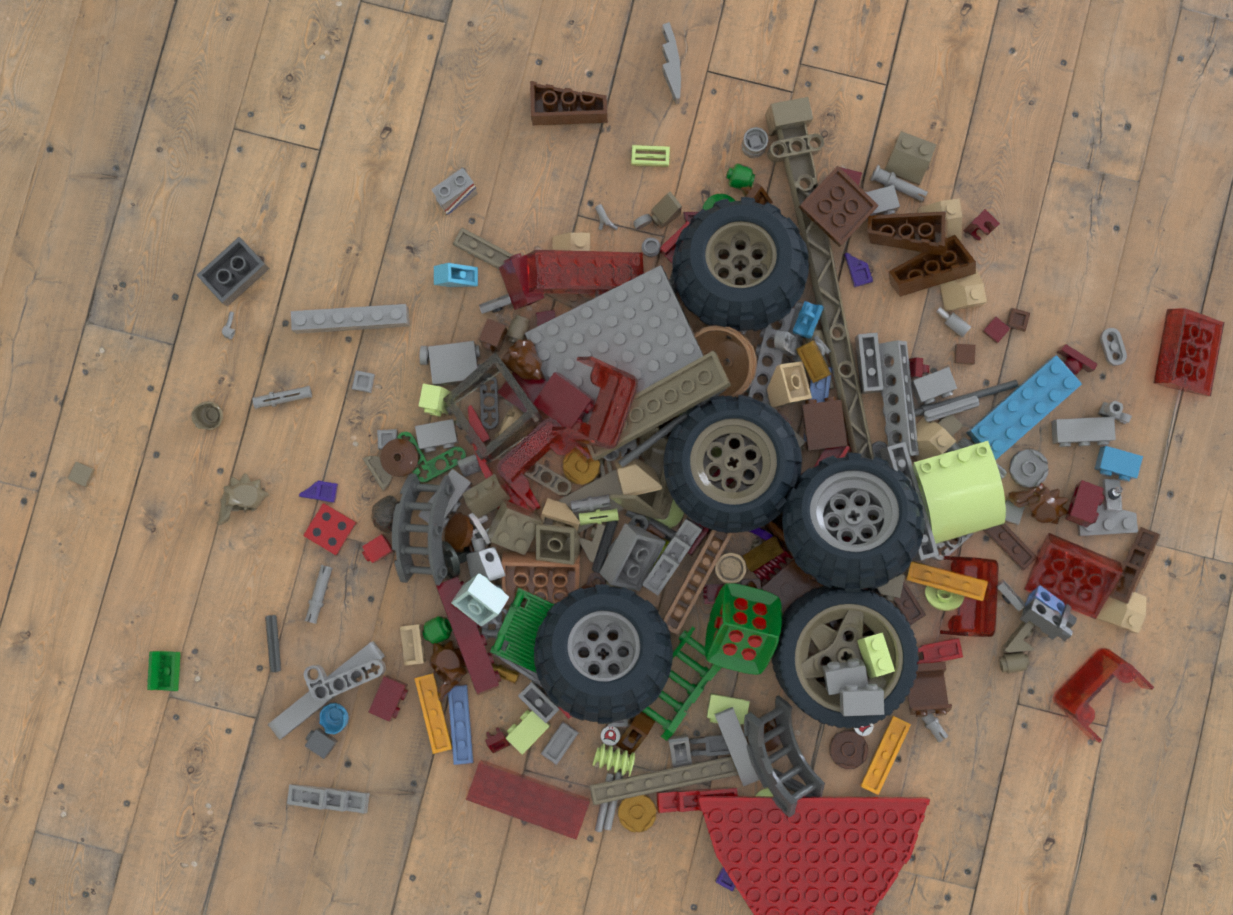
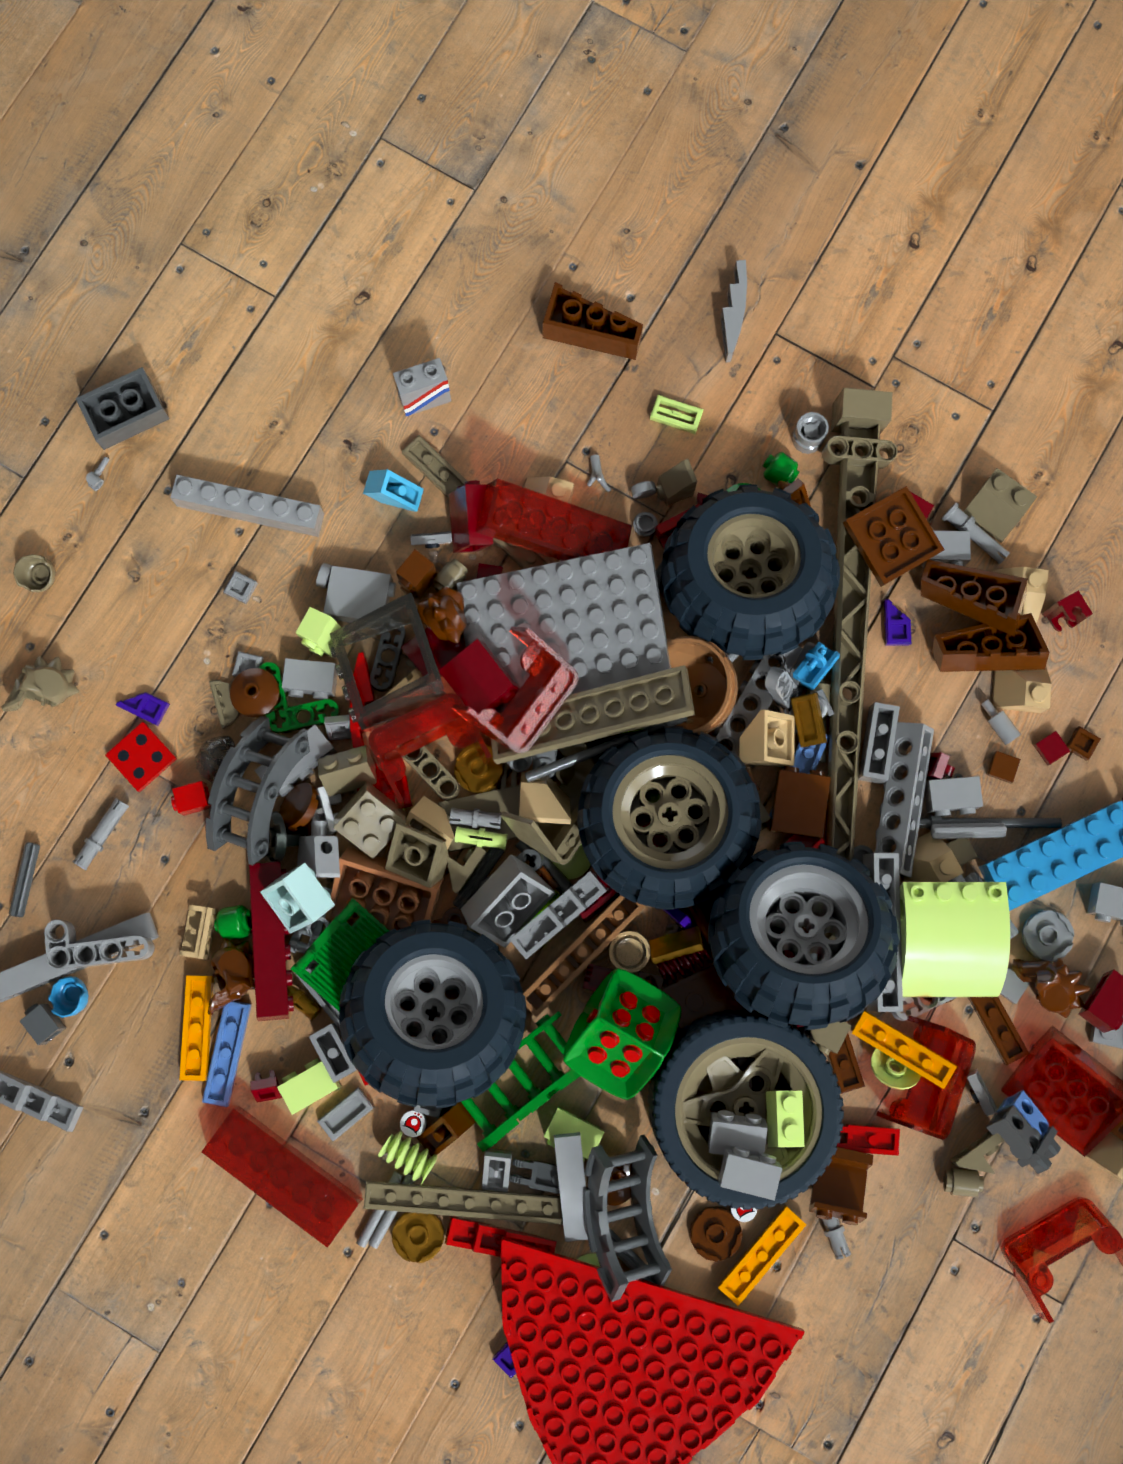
camera: 15 degrees right, 5 degrees down
light grey pin [252,386,312,409] -> none
dark red brick [368,675,409,722] -> none

